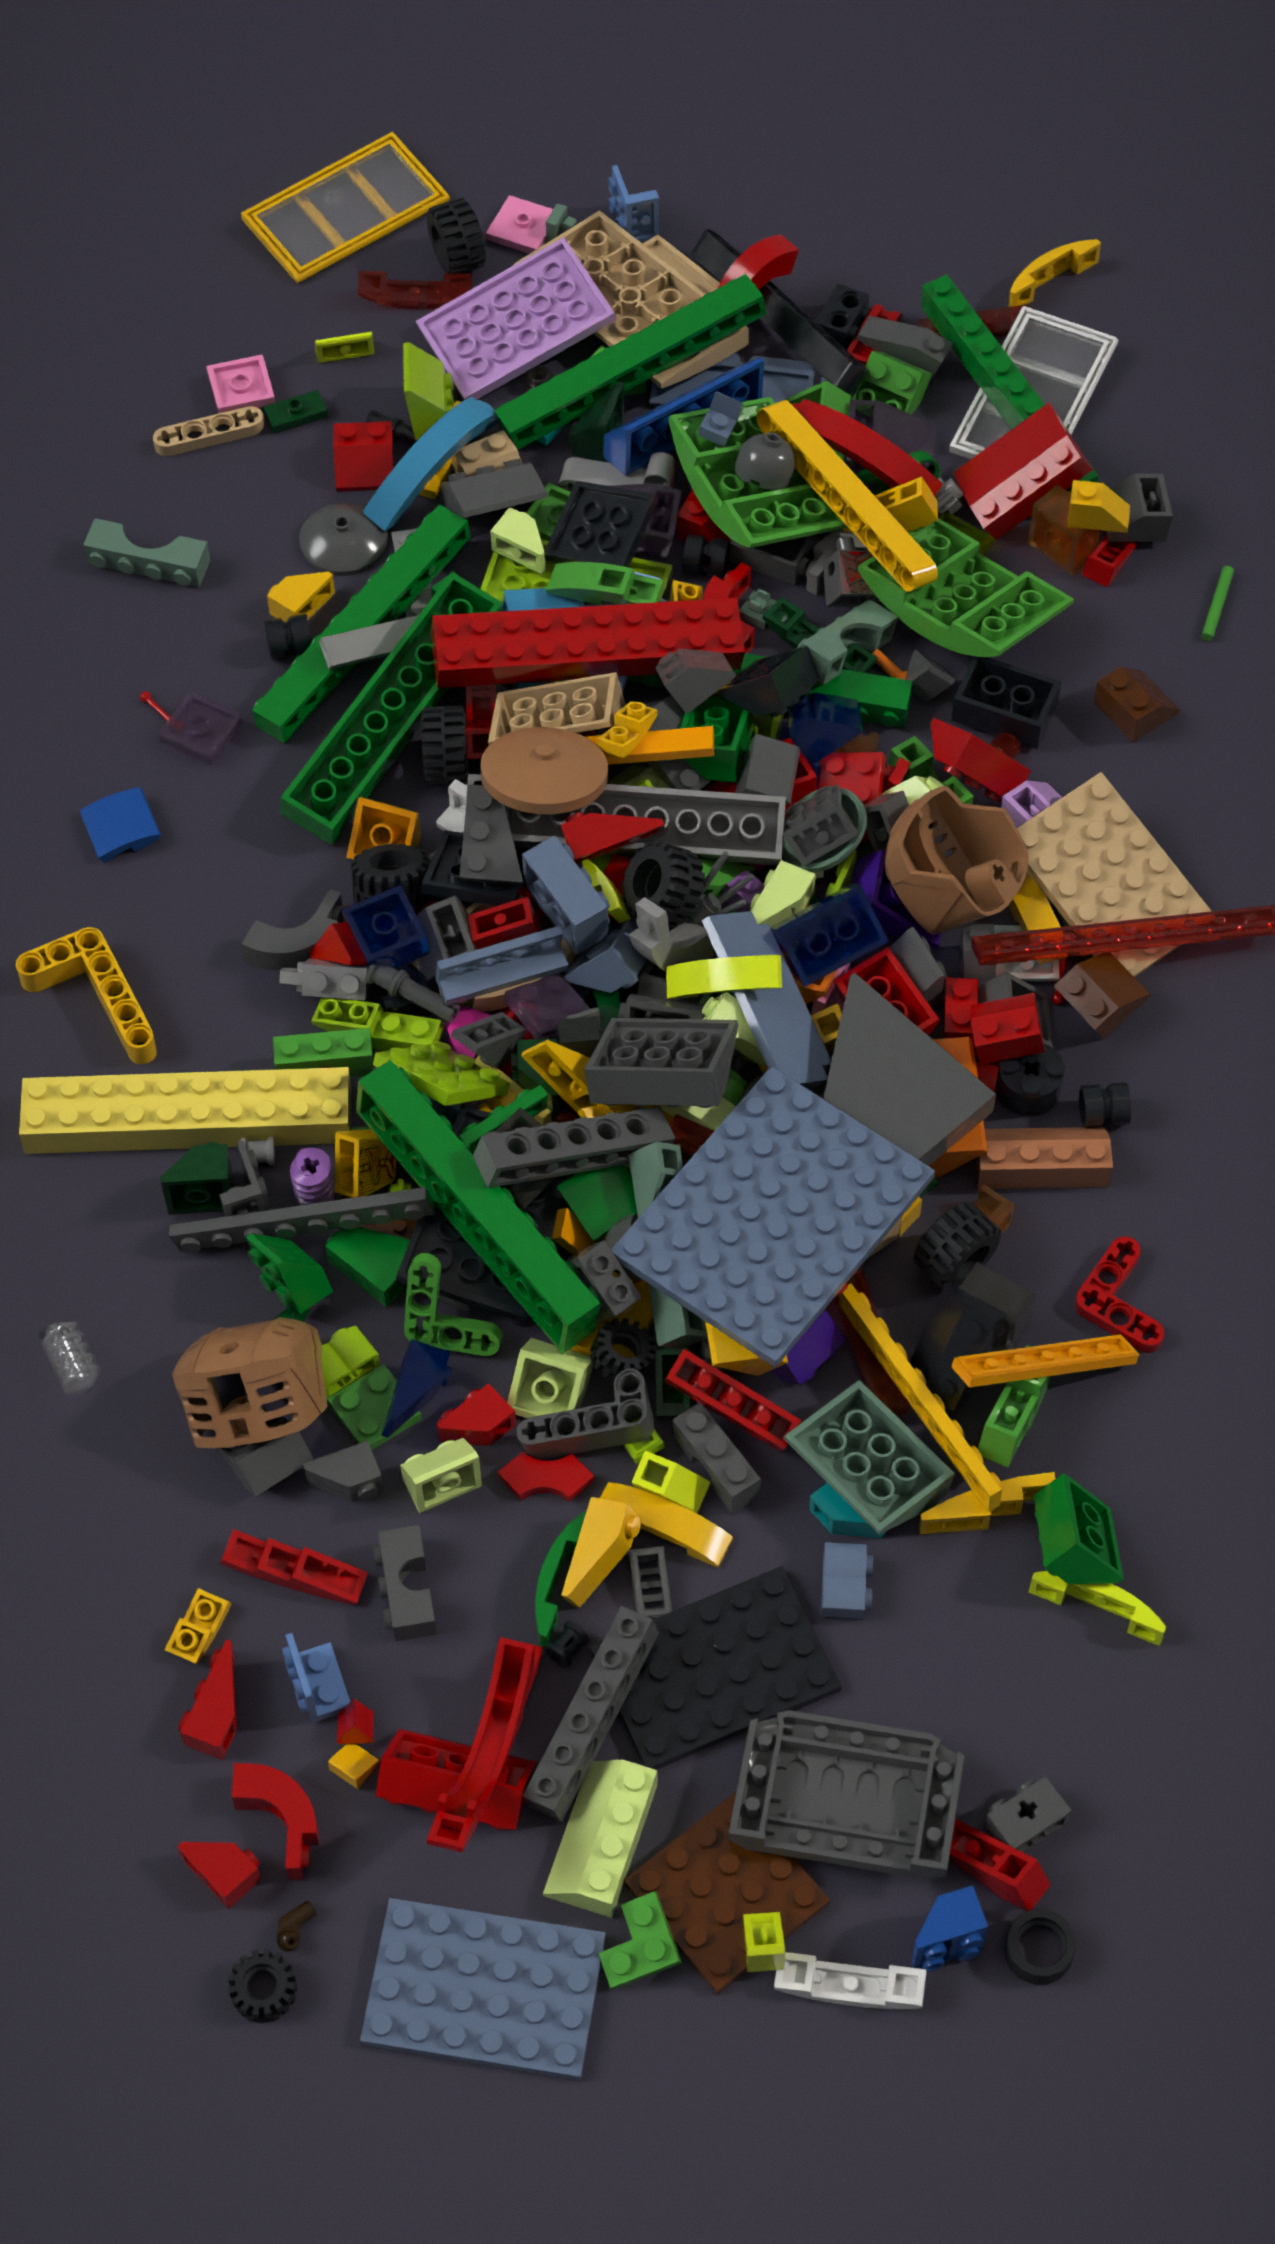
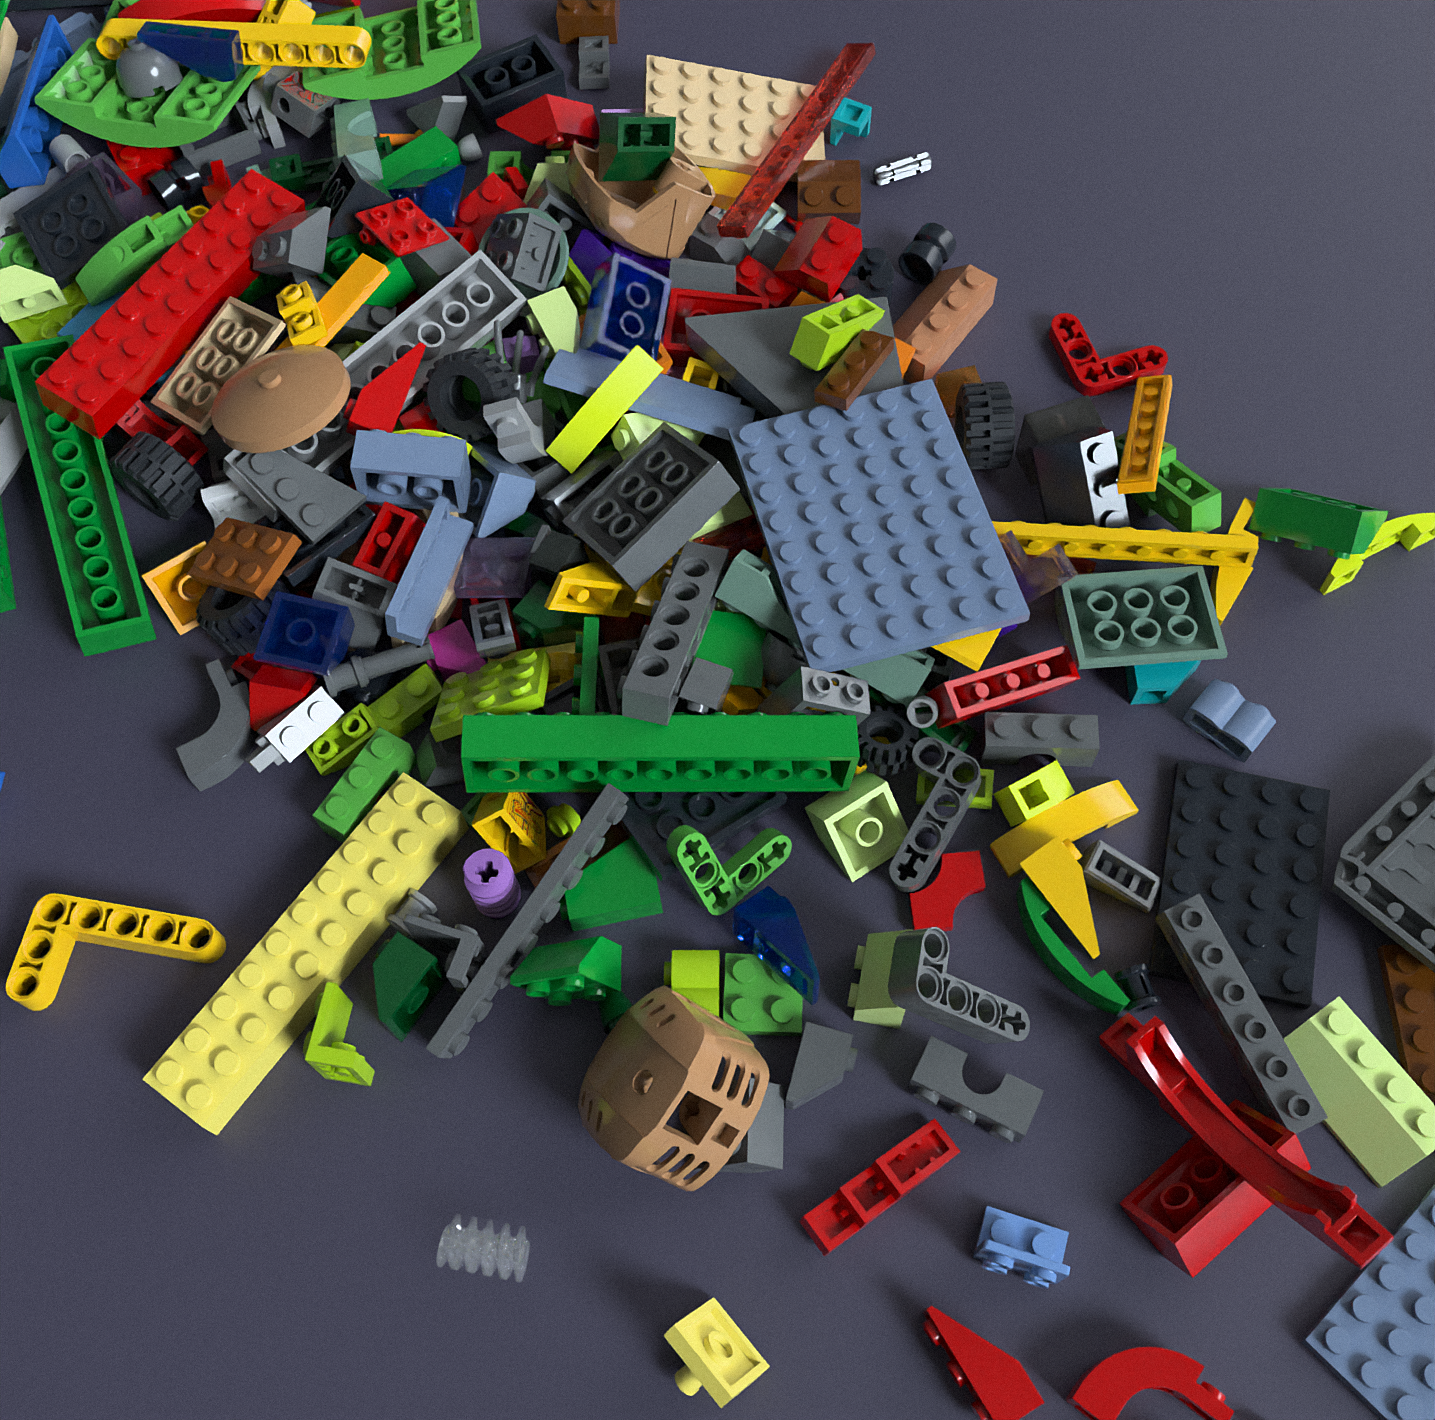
camera: 50 degrees left, 5 degrees up
yellow slope [165,1588,232,1664] -> none
yellow slope [328,1743,380,1790] -> none
red slope [337,1698,374,1744] -> none
red slope [436,1383,516,1446] -> none
sand blue slope [697,391,744,447] -> none
none -> clear blue slope [137,21,244,82]
none -> dark orange plate [187,517,302,601]
none -> lime bracket [303,982,375,1086]
none -> red hinge [355,197,450,258]
none -> light grey hinge [458,133,483,161]
none -> dark grey slope [578,36,609,90]
none -> dark green slope [598,113,676,182]
none -> light yellow tile [663,1298,770,1408]
none -> dark grey slope [679,657,734,715]
none -> lime slope [789,294,885,371]
none -> reddish brown plate [814,329,894,411]
none -> teal panel [830,97,872,146]
none -> axle [873,152,932,186]
none -> dark grey beam [888,927,1030,1044]
none -> light grey hinge [907,696,939,728]
none -> plate [998,530,1078,604]

